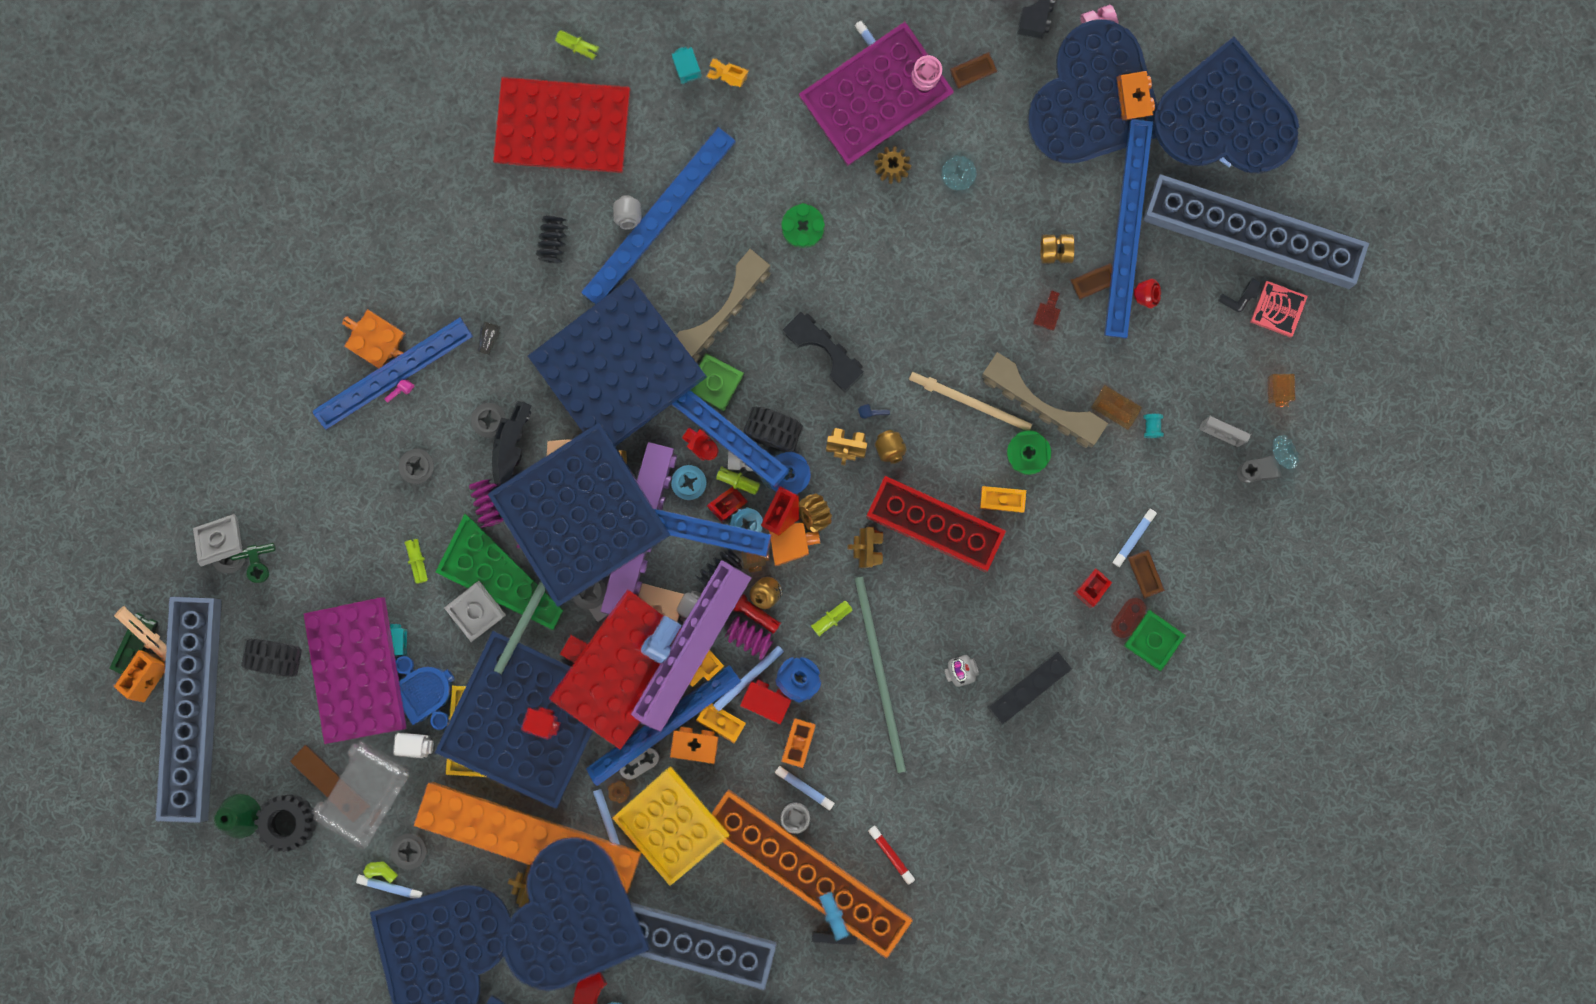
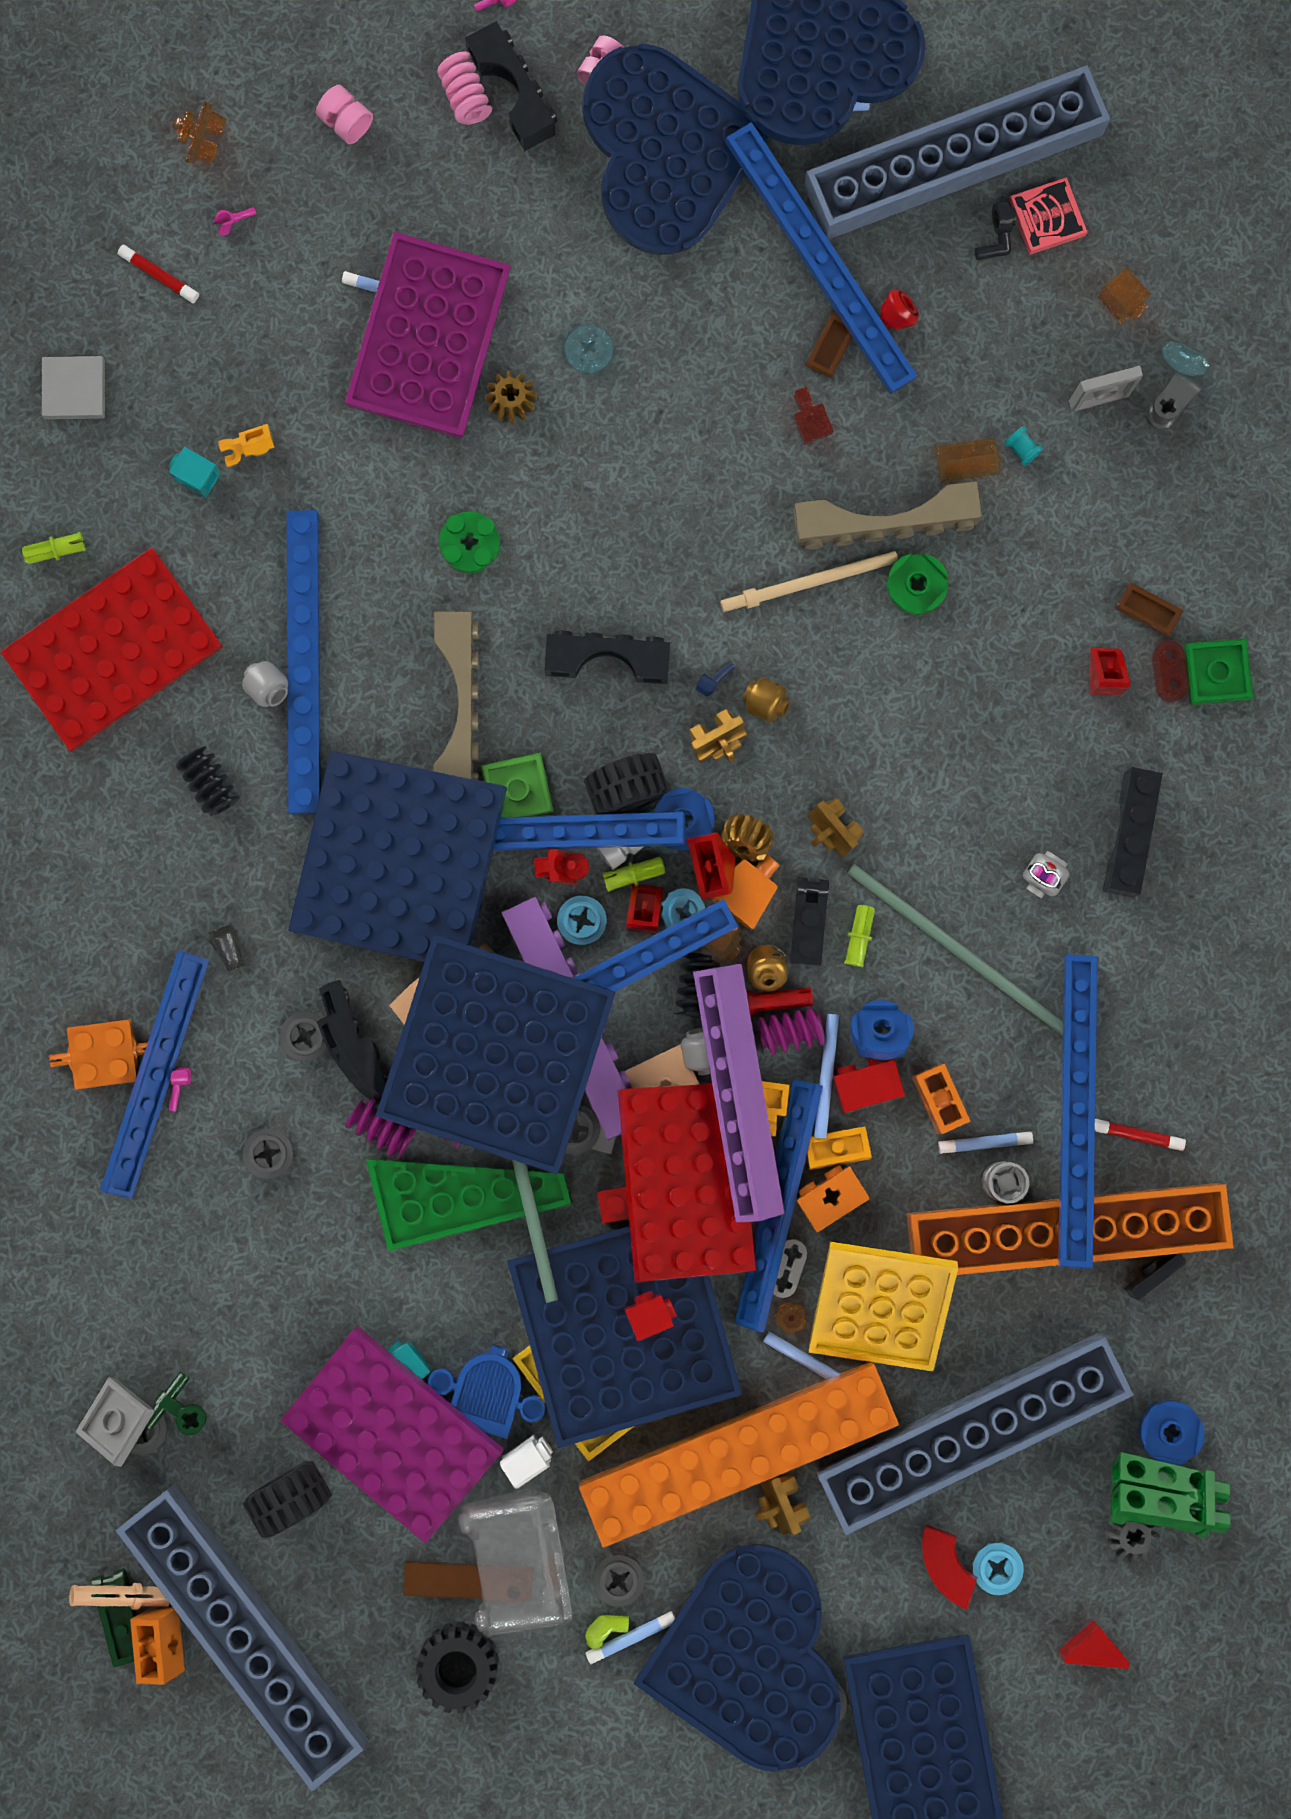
camera: 50 degrees left, 0 degrees up
dark green cone [214,794,261,838] -> none
lime axle [404,539,428,583] -> none
light grey tile [444,581,506,642] -> none
dark blue plate [503,837,650,990] -> none
medium blue piece [641,615,682,664] -> none
dark azure pin [819,892,849,940] -> none
red brick [866,476,1006,573] -> none
bright pink wheel [911,55,942,90] -> none
reddish brown tile [949,52,998,89] -> none
light orange plate [980,486,1026,513] -> none
pearl gold wheel [1041,234,1074,263] -> none
light blue bar [1112,509,1157,567] -> none
orange brick [1116,71,1155,121] -> none
none -> black plate [790,877,829,966]
none -> blue plate [1058,954,1097,1269]

